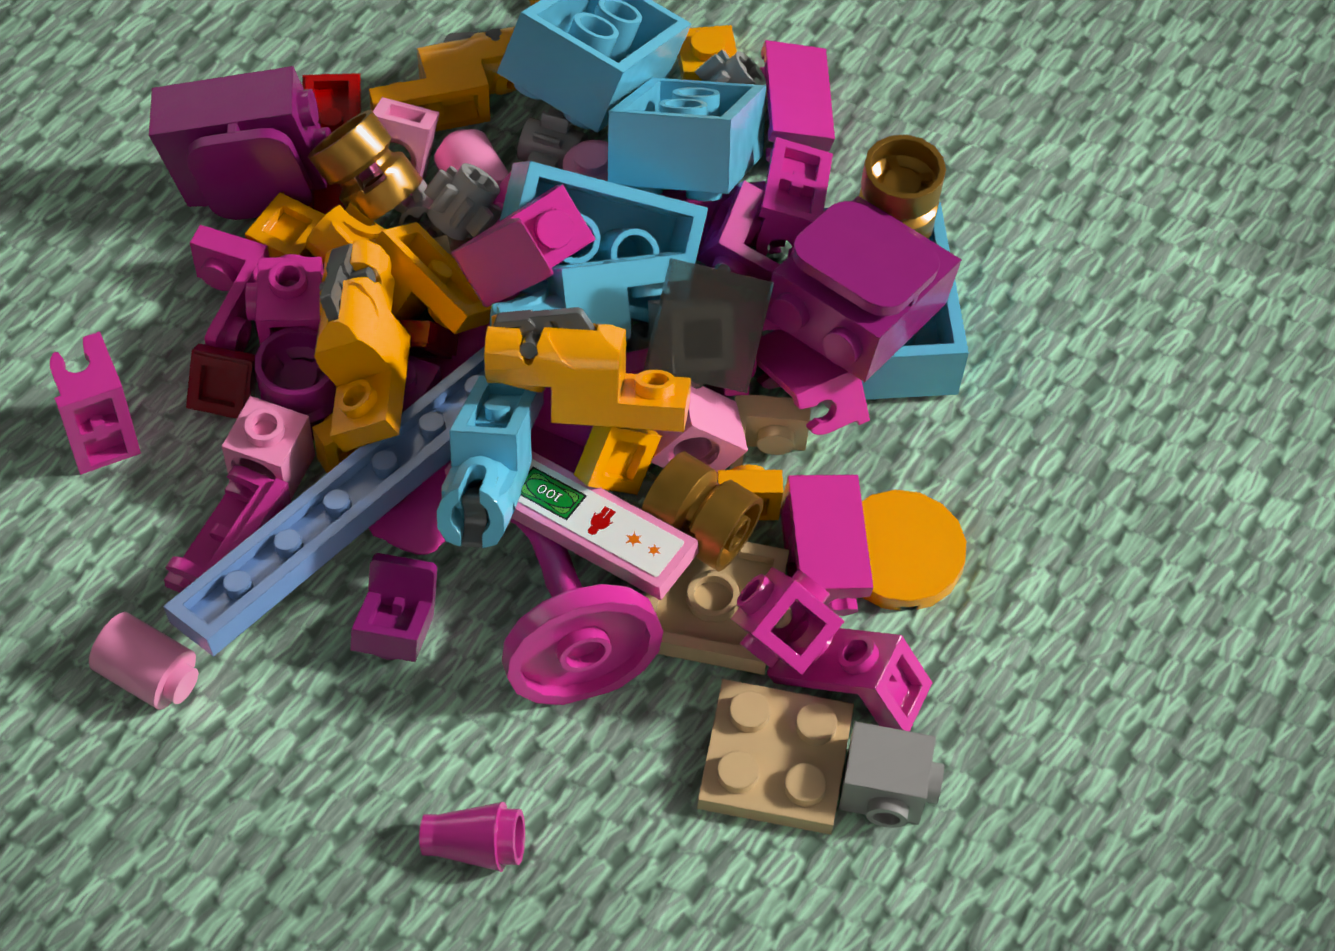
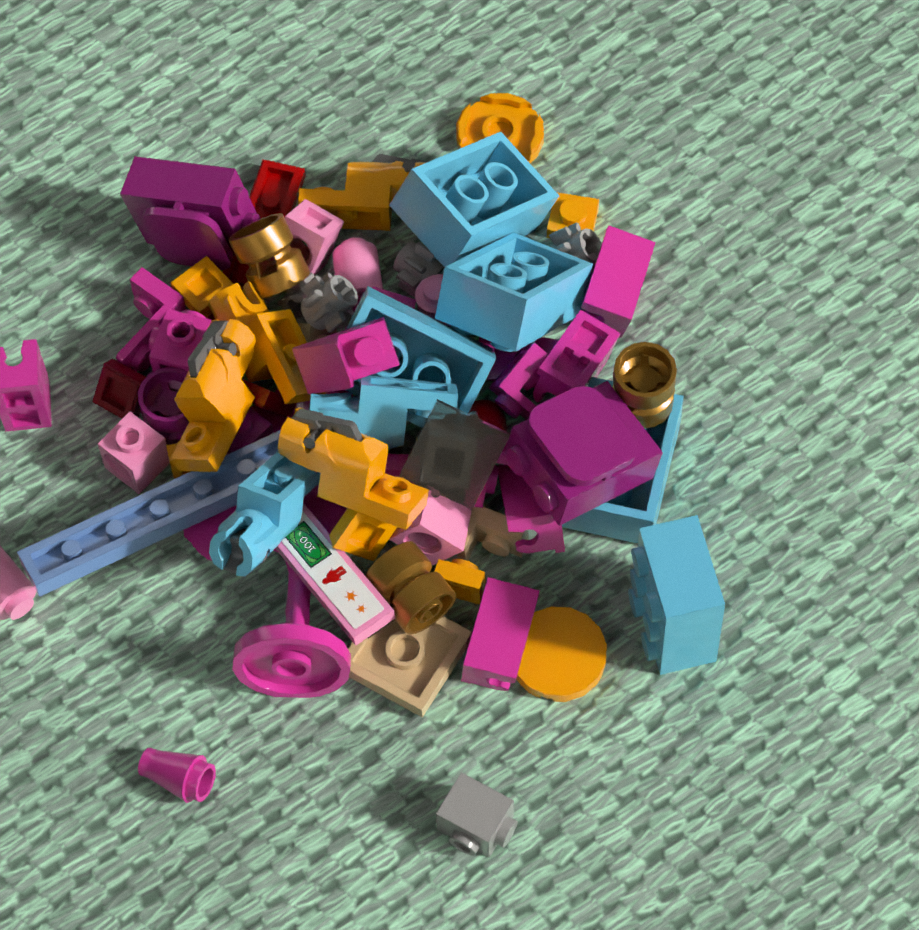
camera: 25 degrees right, 5 degrees up
dark pink hinge [164,465,291,593] -> none
magenta bracket [350,553,437,662] -> none
tan plate [697,679,854,835] -> none
dark pink brick [730,567,845,675] -> none
dark pink bracket [767,628,932,732] -> none
none -> medium azure brick [628,515,725,675]

